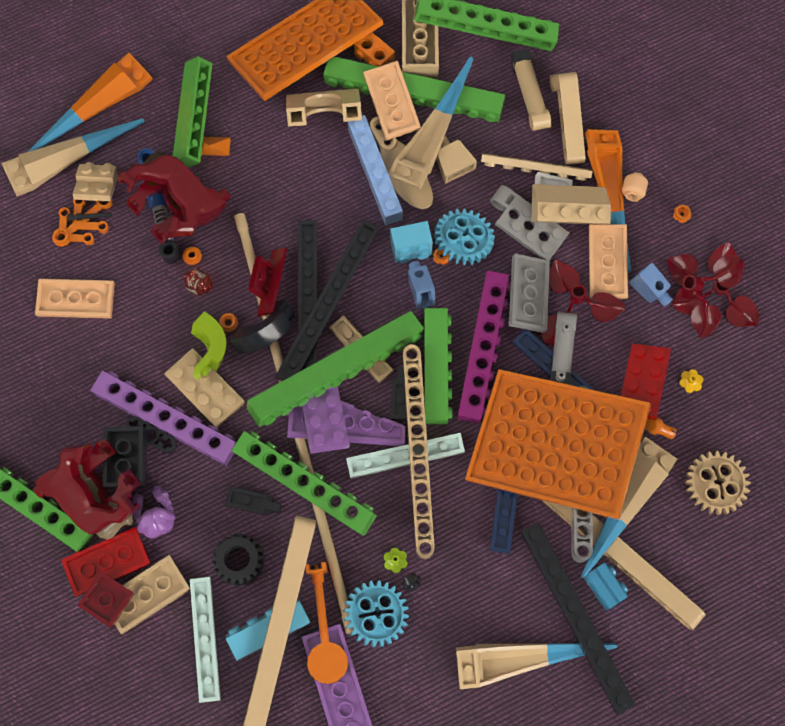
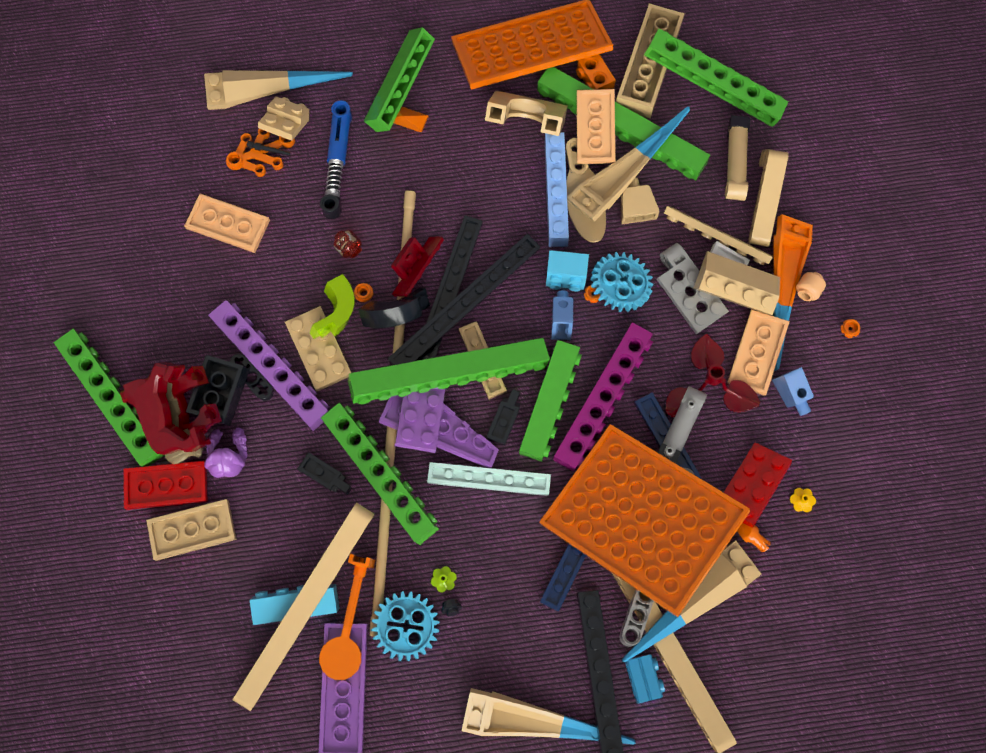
camera: 20 degrees right, 0 degrees up
orange plate [28,53,153,152] -> none
dark red plate [77,571,135,628] -> none
dark red piece [117,152,231,245] -> none
orange plate [183,247,202,265] -> none
light aqua plate [190,577,221,703] -> none
black tyre [212,533,265,586] -> none
tan beam [403,344,434,559] -> none
light grey plate [509,254,550,333] -> none
dark red plant [667,254,744,338] -> none
dark red plant [672,242,759,327] -> none
tan gear [685,451,751,515] -> none

